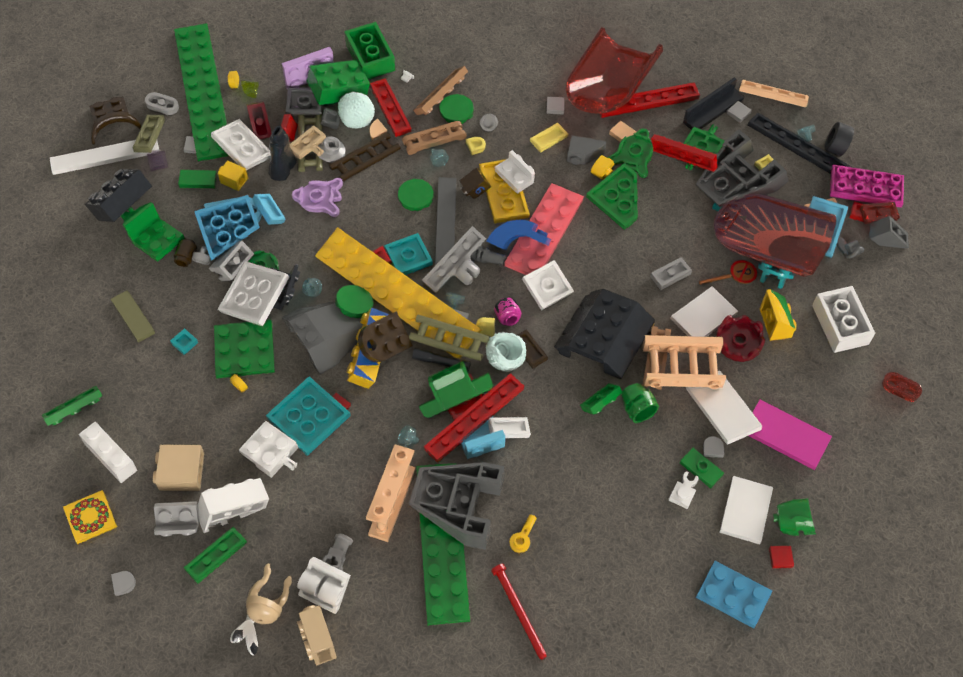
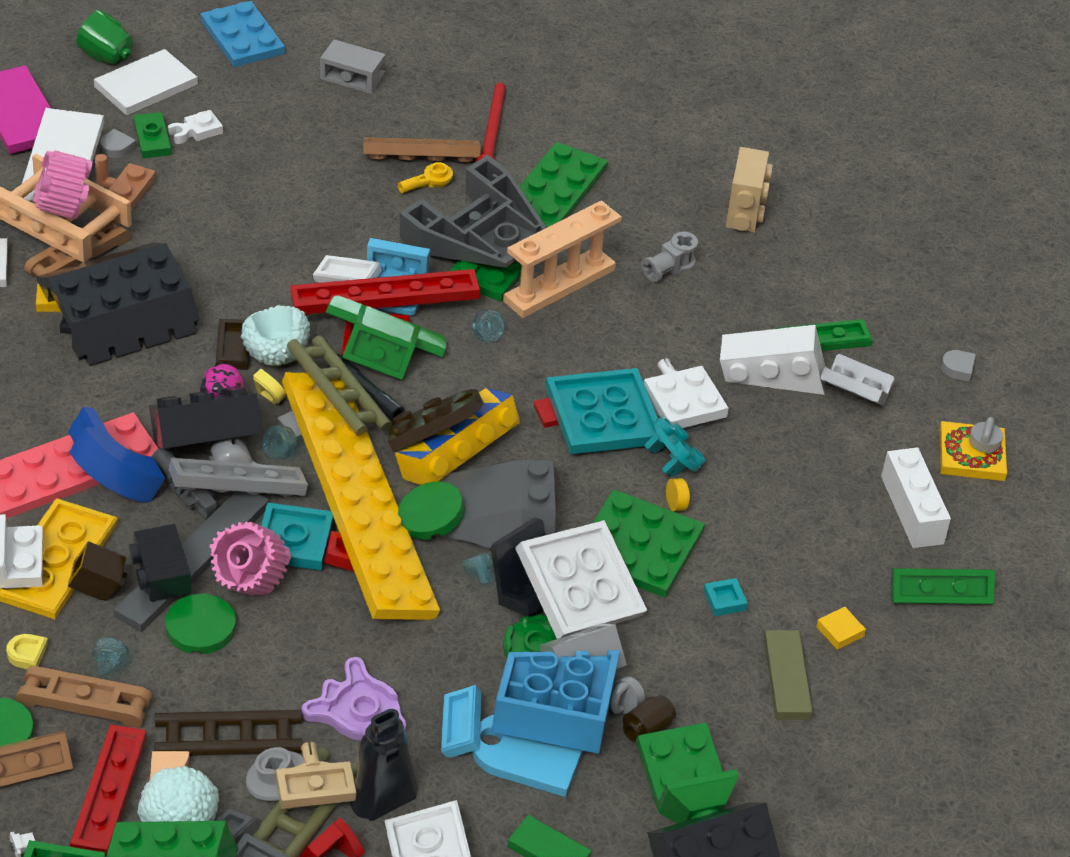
camera: 150 degrees left, 15 degrees down
tan brick [153,445,204,491] -> none
yellow brick [218,160,248,191] -> none
tan hair [230,563,292,655] -> none
white plate [297,557,351,614] -> none
white plate [522,260,574,311] -> none
green plate [580,383,622,415] -> none
green helmet [621,383,659,423] -> none
red tile [769,546,794,568] -> none
none -> bright pink brick [33,150,92,219]
none -> nougat plate [95,154,156,211]
none -> black brick [129,524,191,602]
none -> black brick [149,386,263,449]
none -> bright pink brick [209,522,291,596]
none -> light grey brick [320,39,386,94]
none -> medium nougat plate [363,137,481,162]
none -> teal plate [644,416,706,477]
none -> yellow tile [816,607,866,650]
none -> light grey tile [969,417,1003,453]

